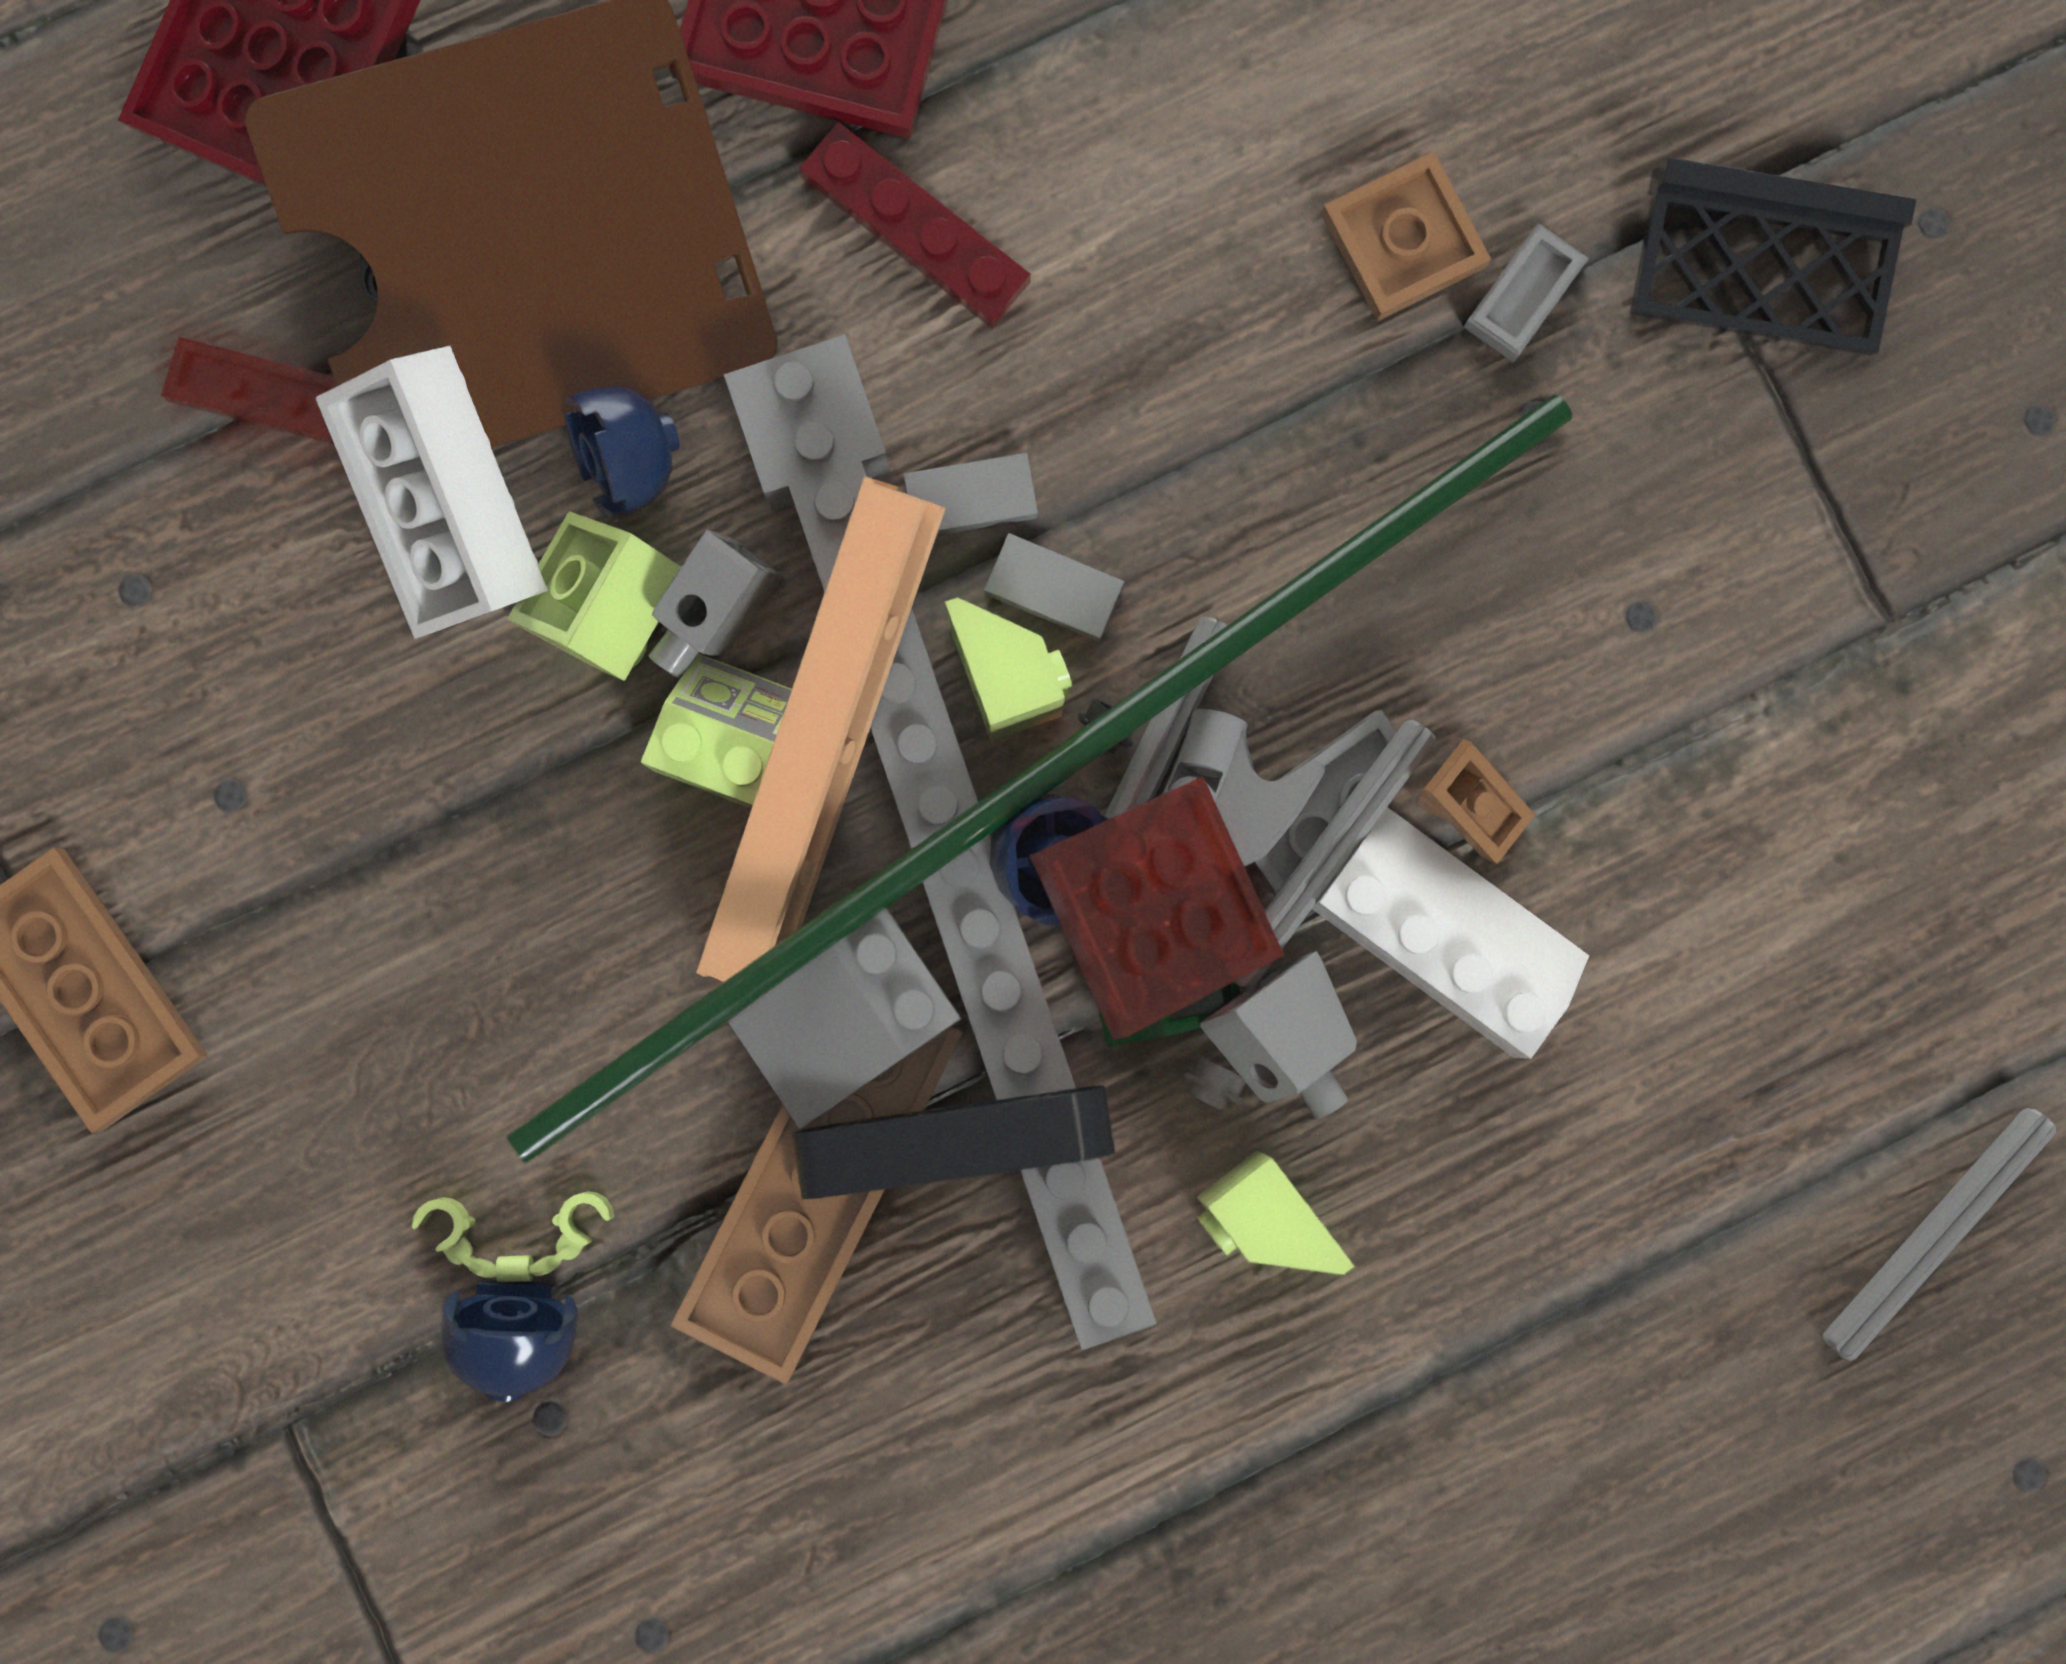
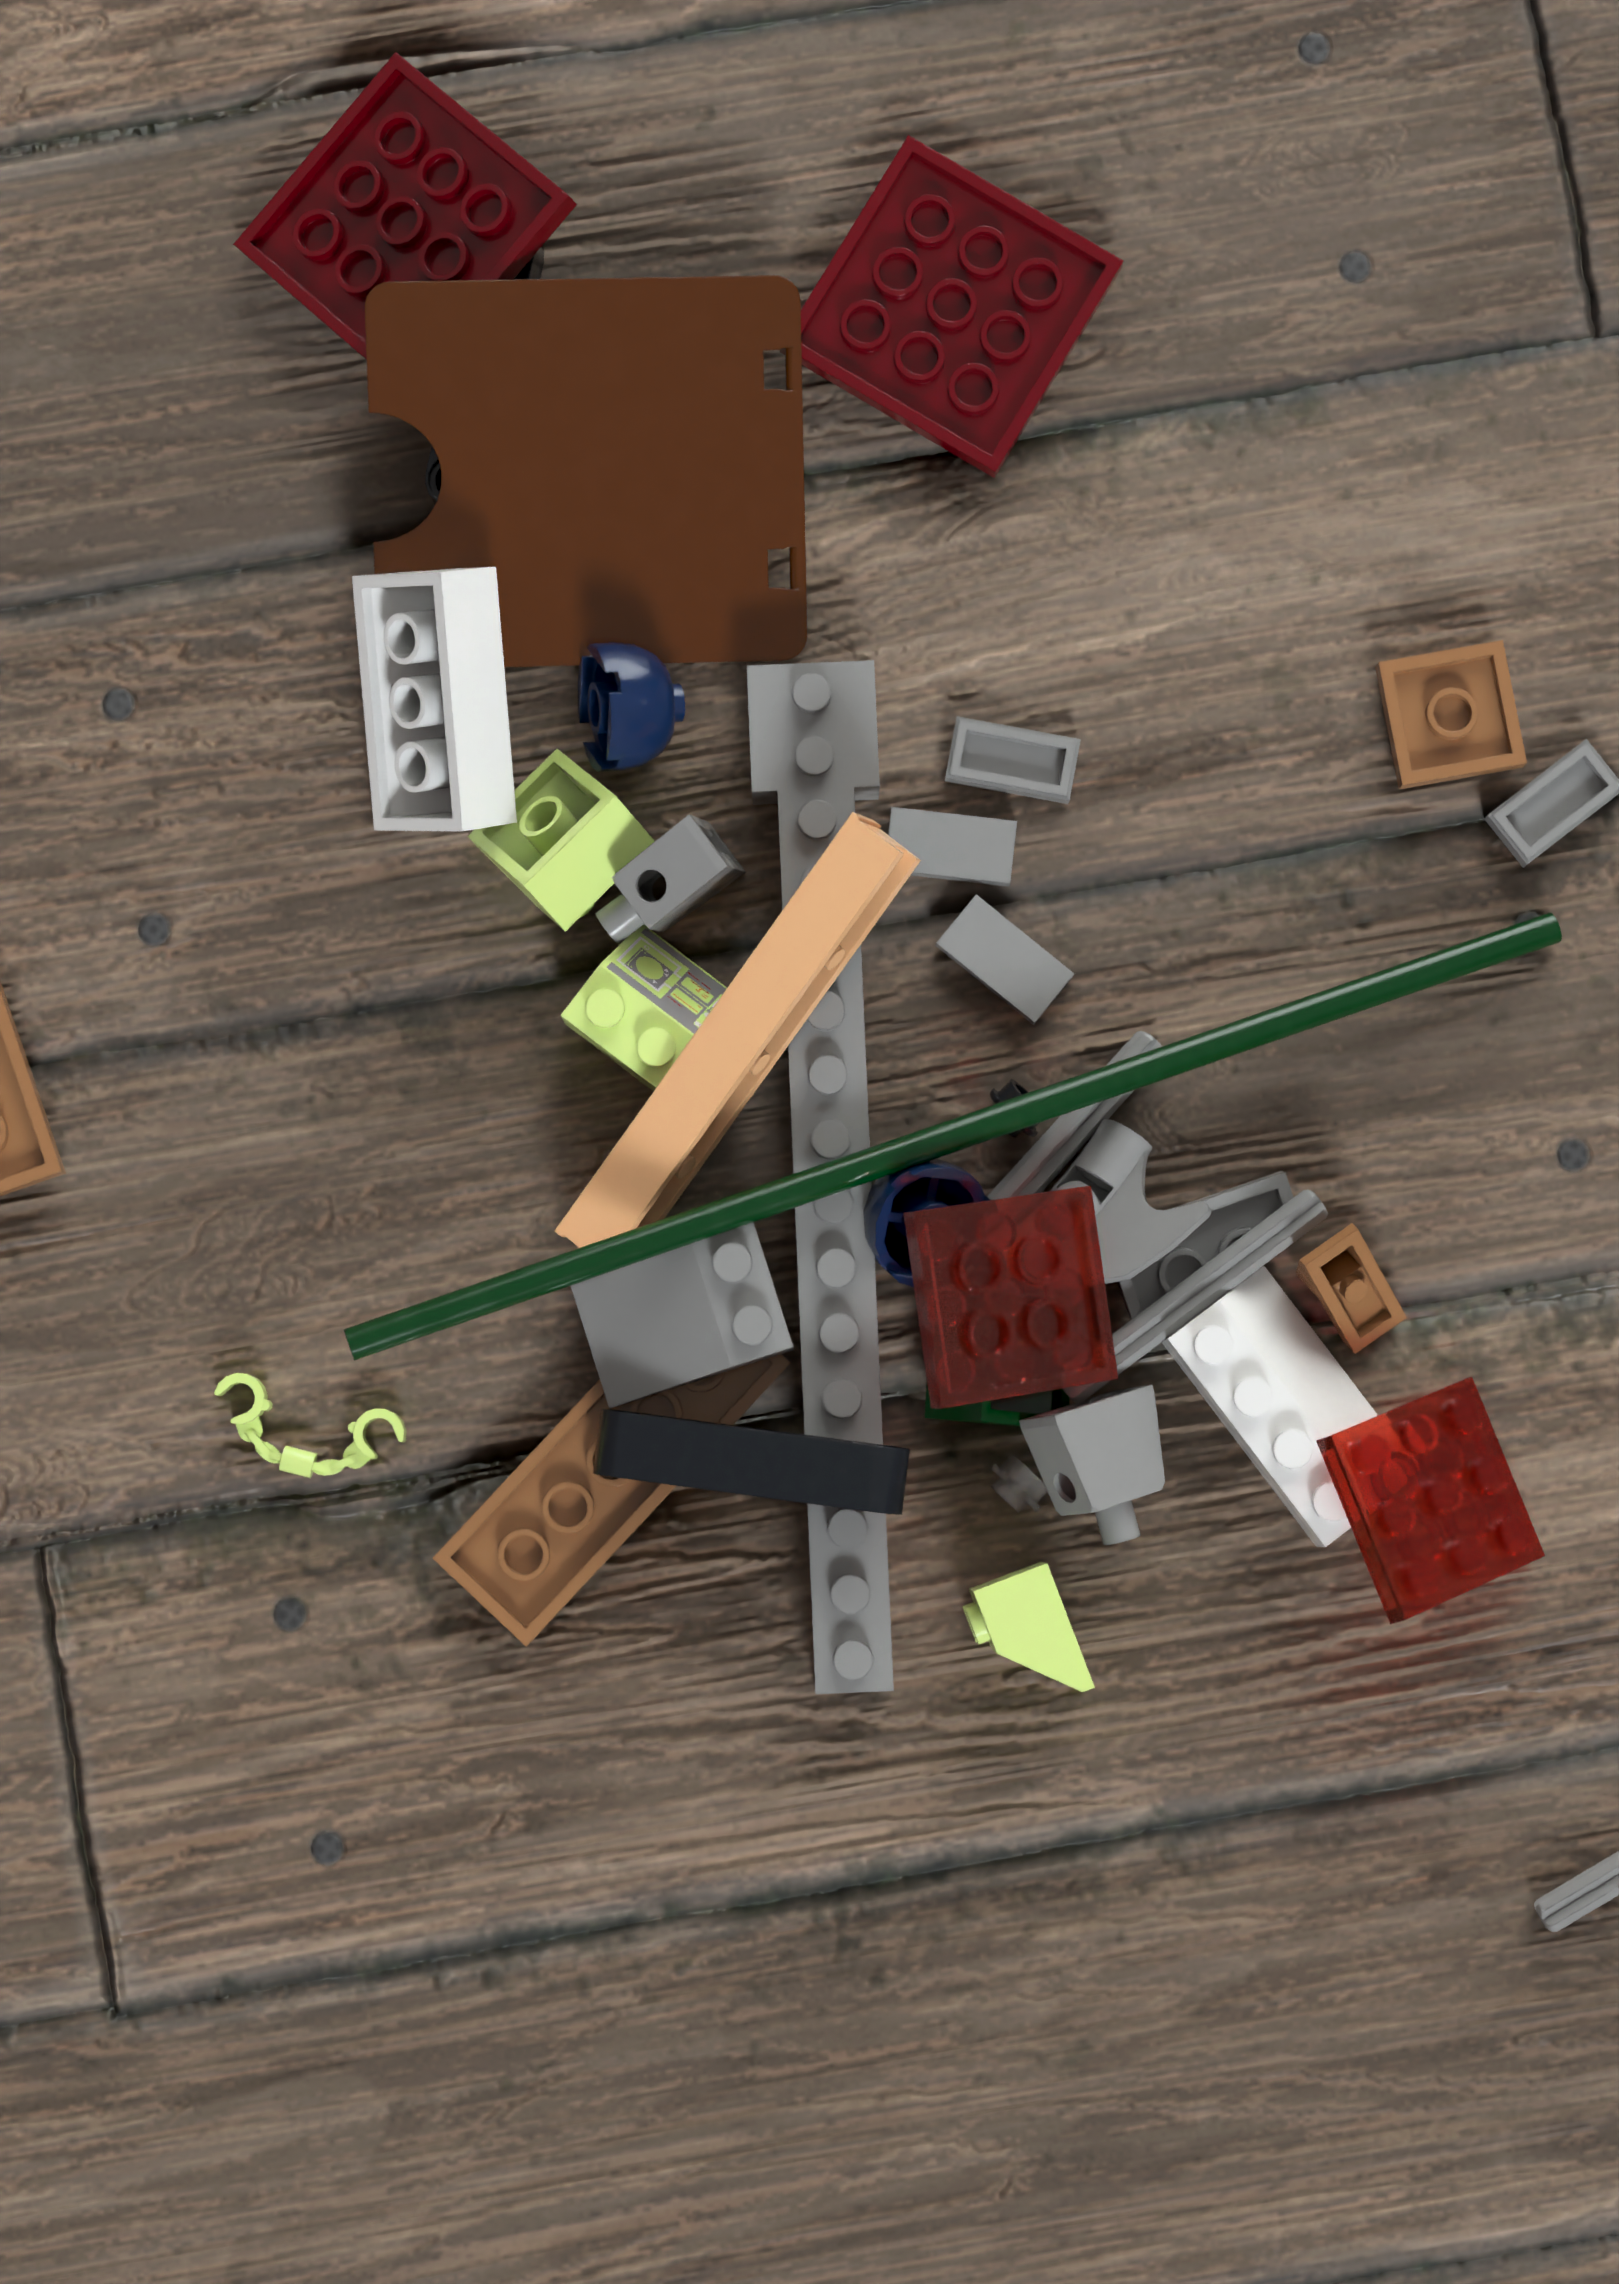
camera: 25 degrees right, 0 degrees up
clear red tile [161,337,337,444] -> none
dark blue cylinder [441,1280,578,1401] -> none
dark red plate [799,122,1031,329] -> none
yellowish green slope [945,597,1072,742] -> none
none -> light grey tile [945,716,1081,804]
none -> clear red plate [1316,1376,1545,1624]

